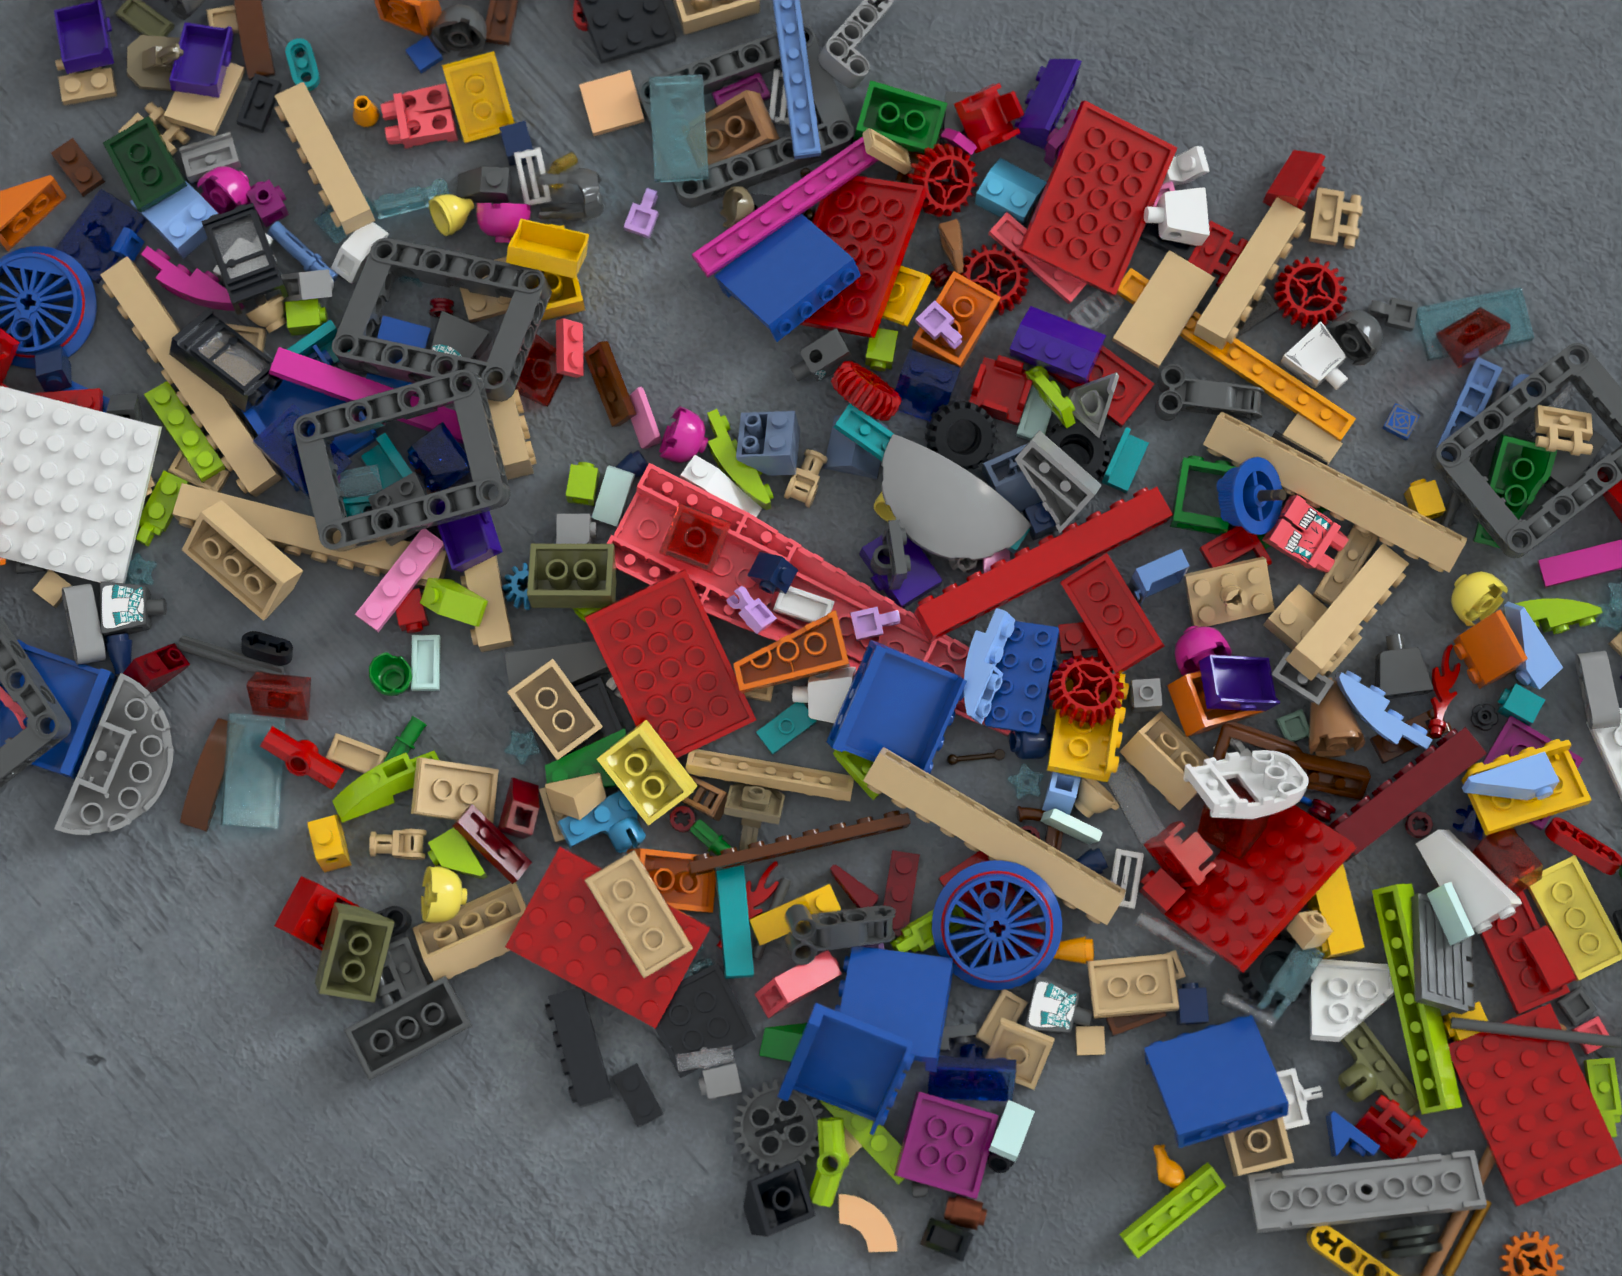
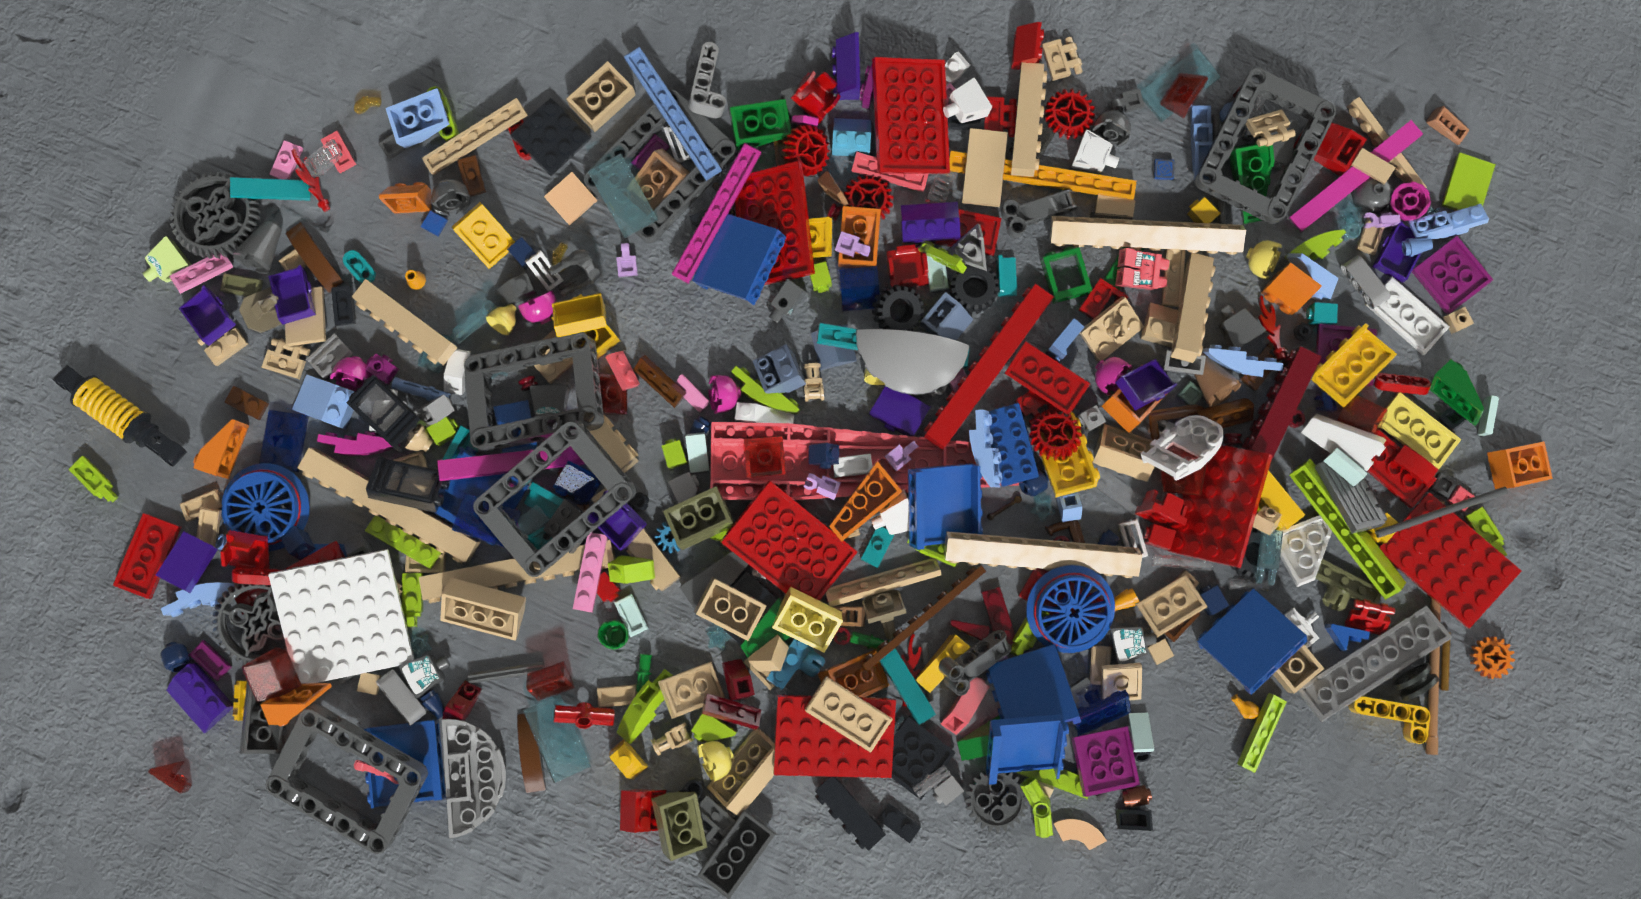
camera: 25 degrees left, 5 degrees up
dark green plate [103,116,187,213] -> none
blue tile [111,227,145,262] -> none
black beam [241,631,293,666] -> none
coral hips [381,83,458,149] -> none
dark tan hair [720,186,755,228] -> none
black slope [743,1161,815,1237] -> none
red gear [831,361,902,421] -> none
tan tile [862,128,911,175] -> none
dark grey plate [870,520,911,590] -> none
light grey wedge [1015,430,1102,533] -> none
dark blue brick [1023,501,1058,541] -> none
light aqua tile [1040,808,1103,845] -> none
tan piece [1074,777,1120,818] -> none
blue piece [1217,457,1286,535] -> none
light blue slope [1462,752,1559,800] -> none
none -> black plate [630,492,649,511]

